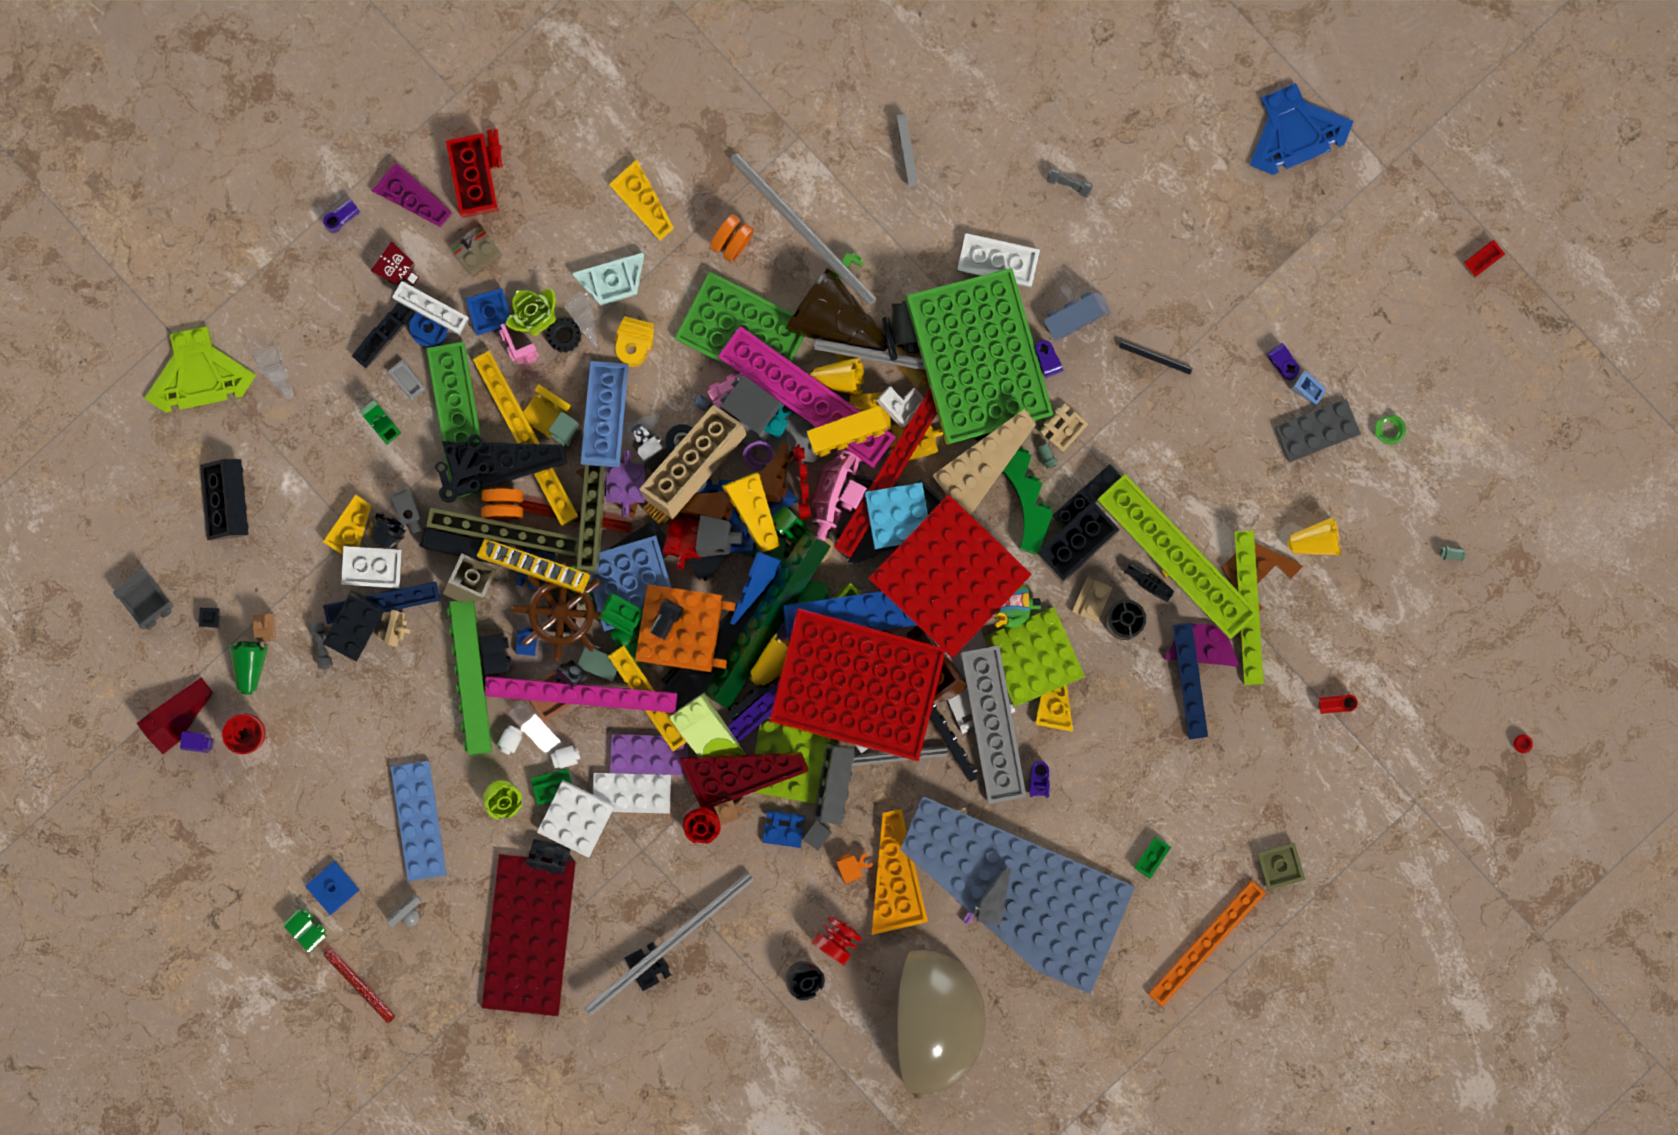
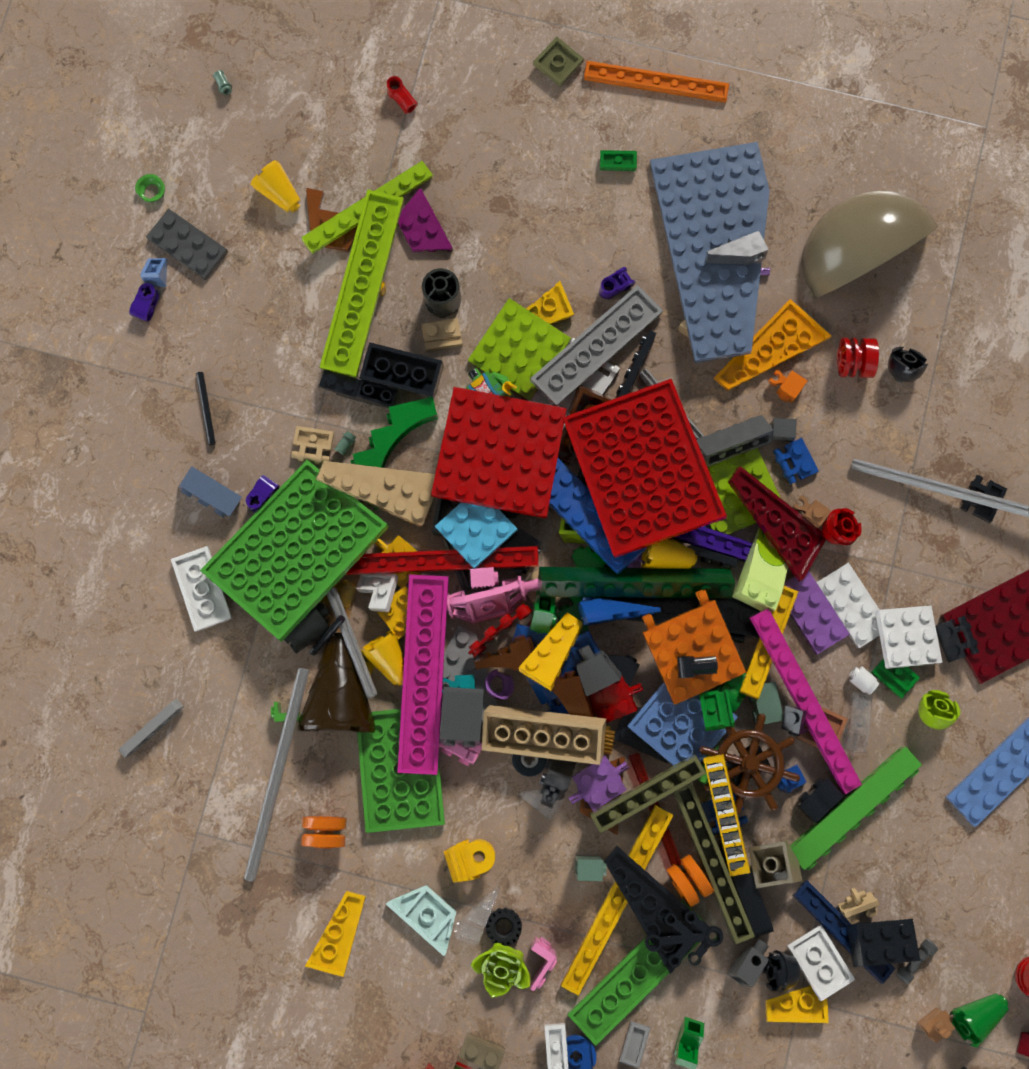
camera: 125 degrees left, 5 degrees down
blue plate [466,288,510,336] -> none
white brick [497,725,523,755] -> none
yellow bracket [524,384,572,439] -> none
medium blue plate [581,361,629,467] -> none
sand blue plate [693,395,711,411] -> none
yellow brick [807,406,888,457] -> none
dark grey piece [1046,168,1093,198] -> none
black hinge [1124,562,1175,602] -> none
dark blue plate [1173,622,1208,740] -> none

